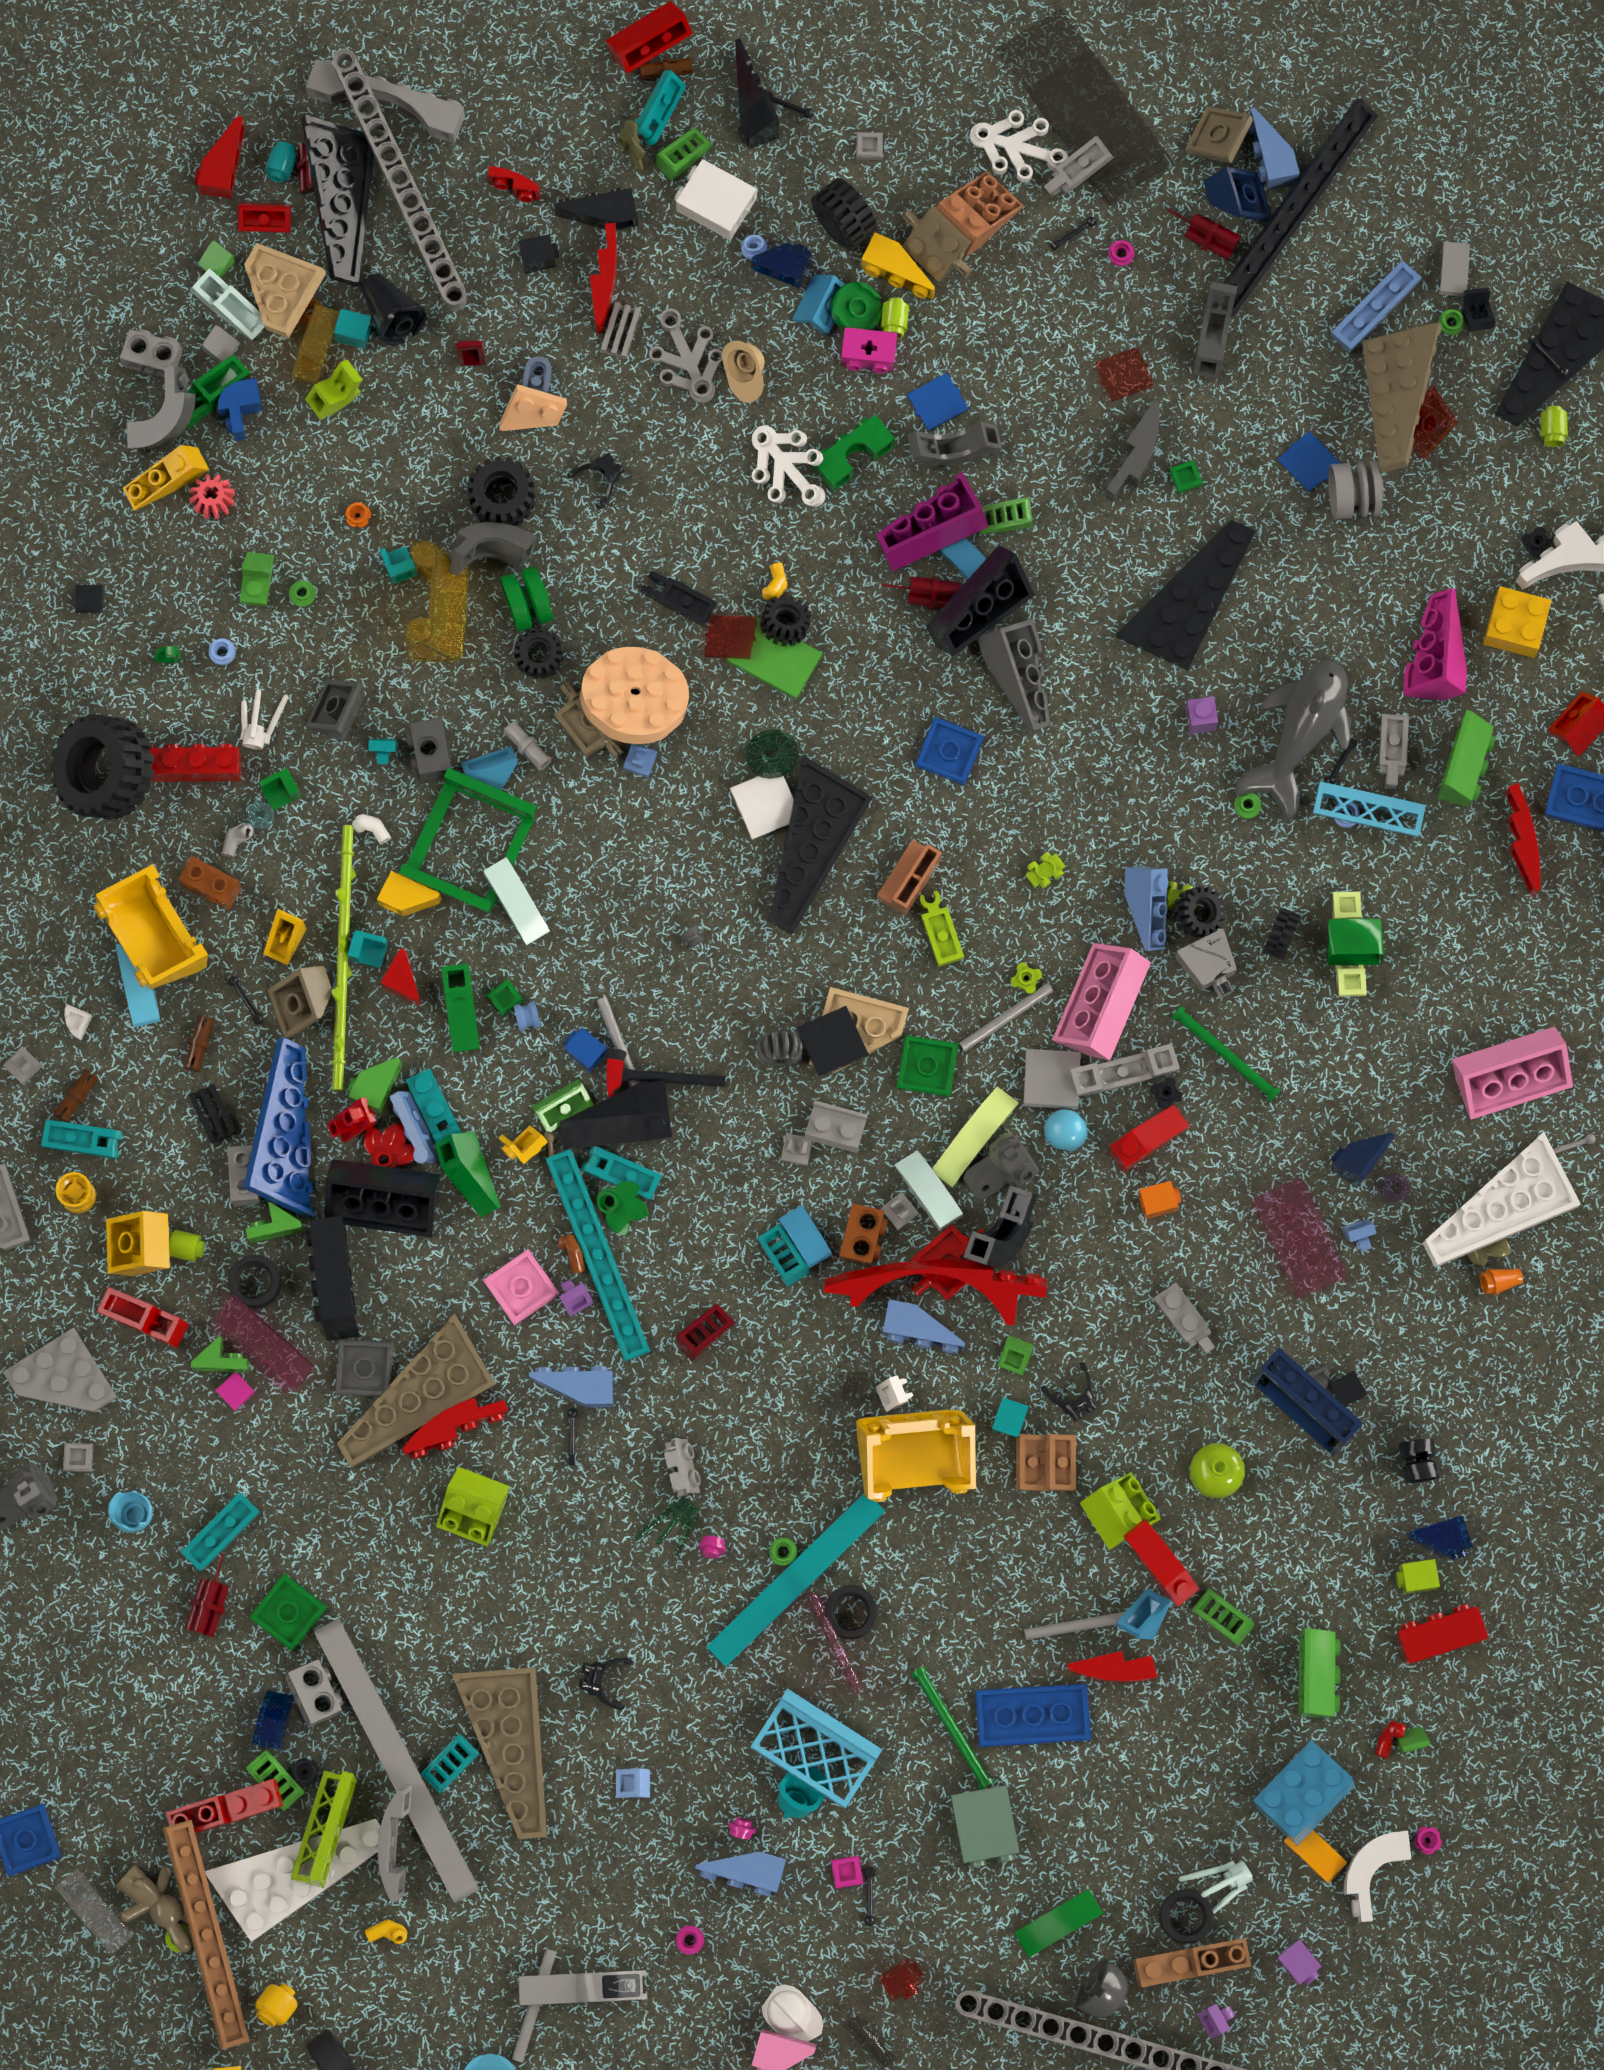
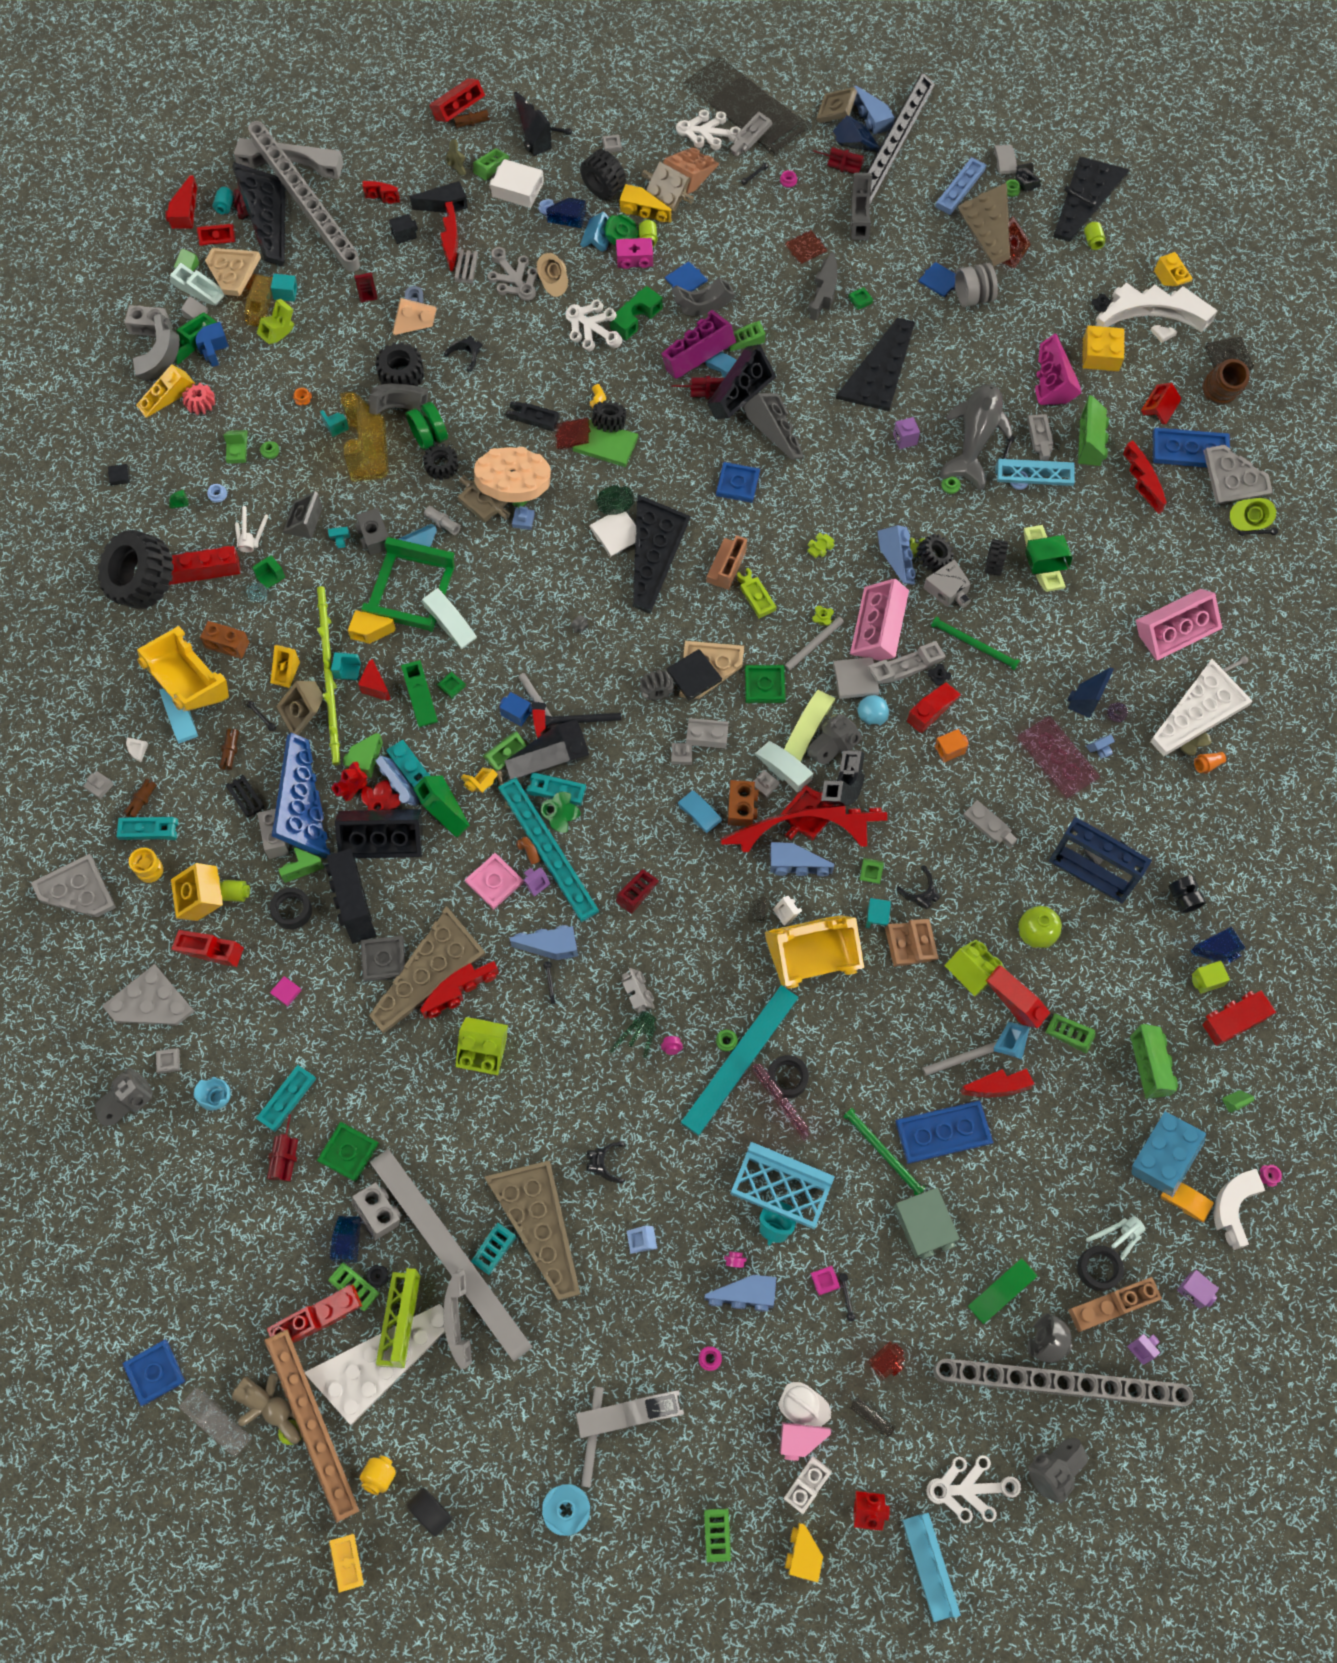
camera: 10 degrees left, 10 degrees down
bright green slope [191,1336,250,1373] -> none
clear pink windscreen [213,1294,315,1395] -> none
light grey arm [221,823,254,858] -> none
white arm [352,814,391,845] -> none
black cone [361,273,427,346] -> none
yellow arm [364,1919,407,1944] -> none
medium blue wheel [514,1000,541,1032] -> none
teal plate [634,70,686,146] -> none
teal slope [757,1224,810,1287] -> none
red arm [1375,1721,1406,1759] -> none

